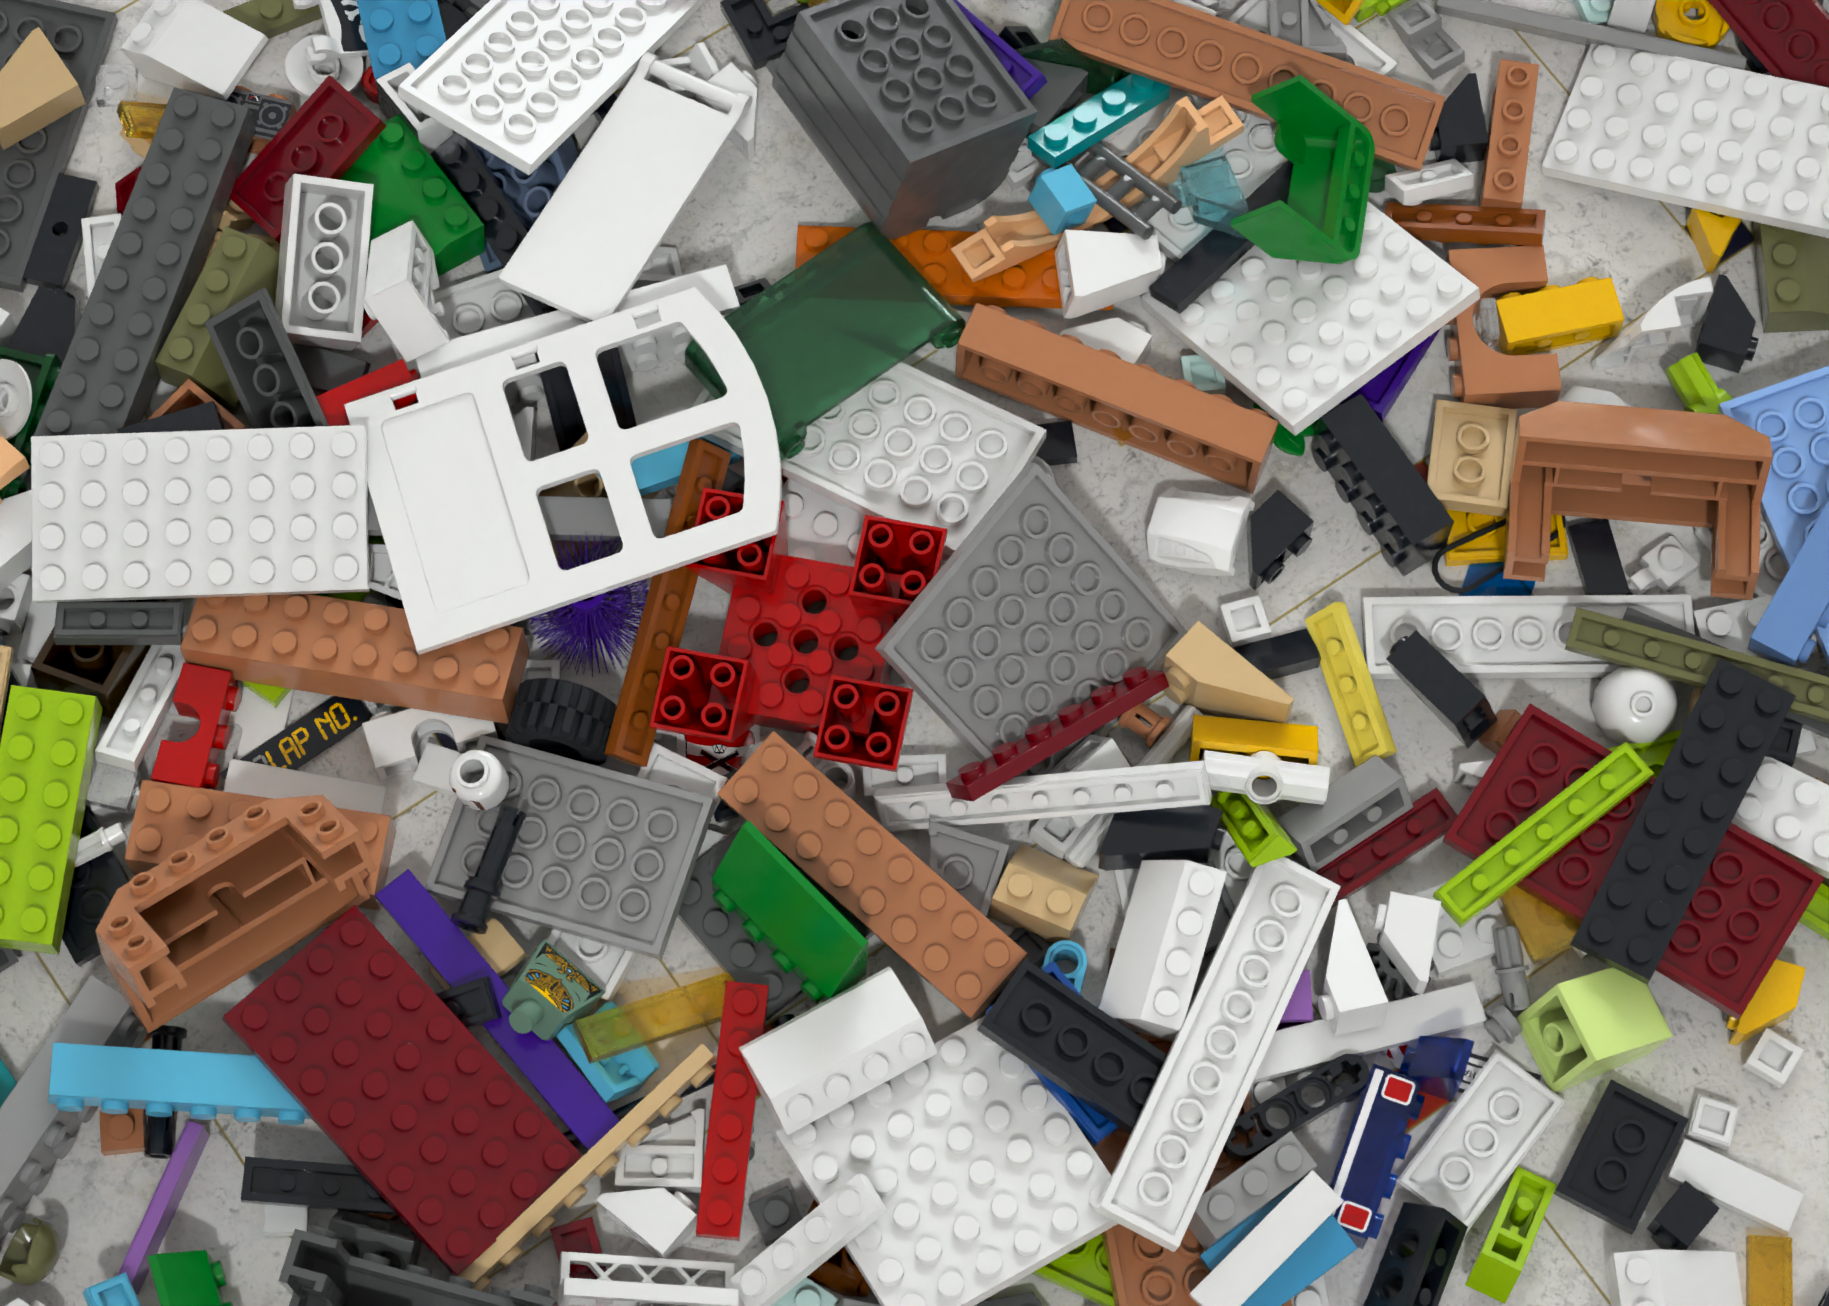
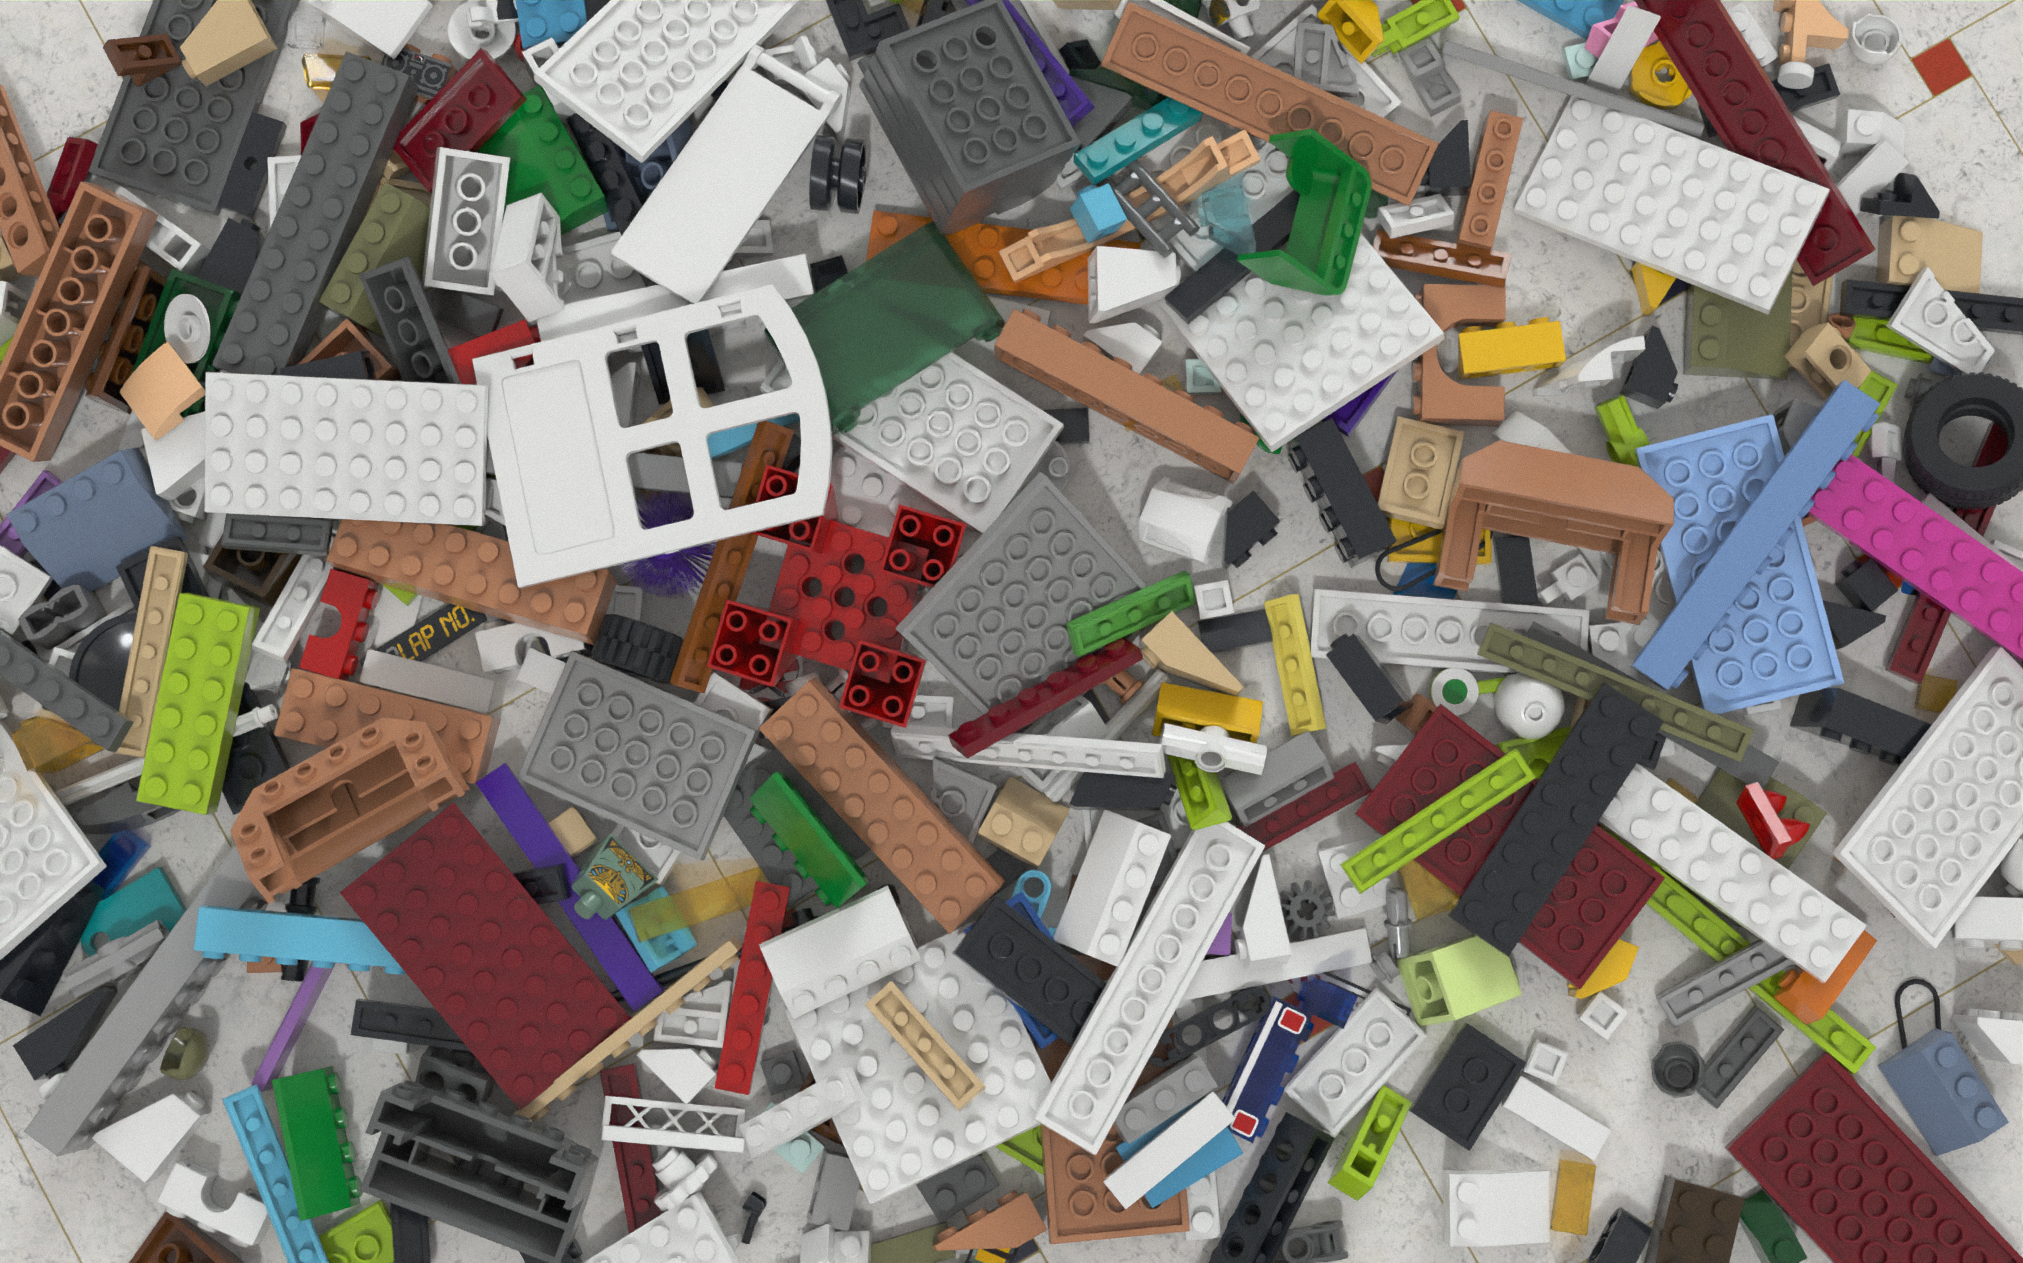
camera: 10 degrees right, 15 degrees up
white head [449,750,509,810] -> none
black pin [450,805,527,934] -> none
white slope [1374,891,1441,994] -> none
black brick [1646,1180,1720,1250] -> none
none -> black wheel [809,135,867,214]
none -> tan plate [865,981,986,1112]
none -> bright green tile [1066,571,1196,657]
none -> piece [1429,668,1505,716]

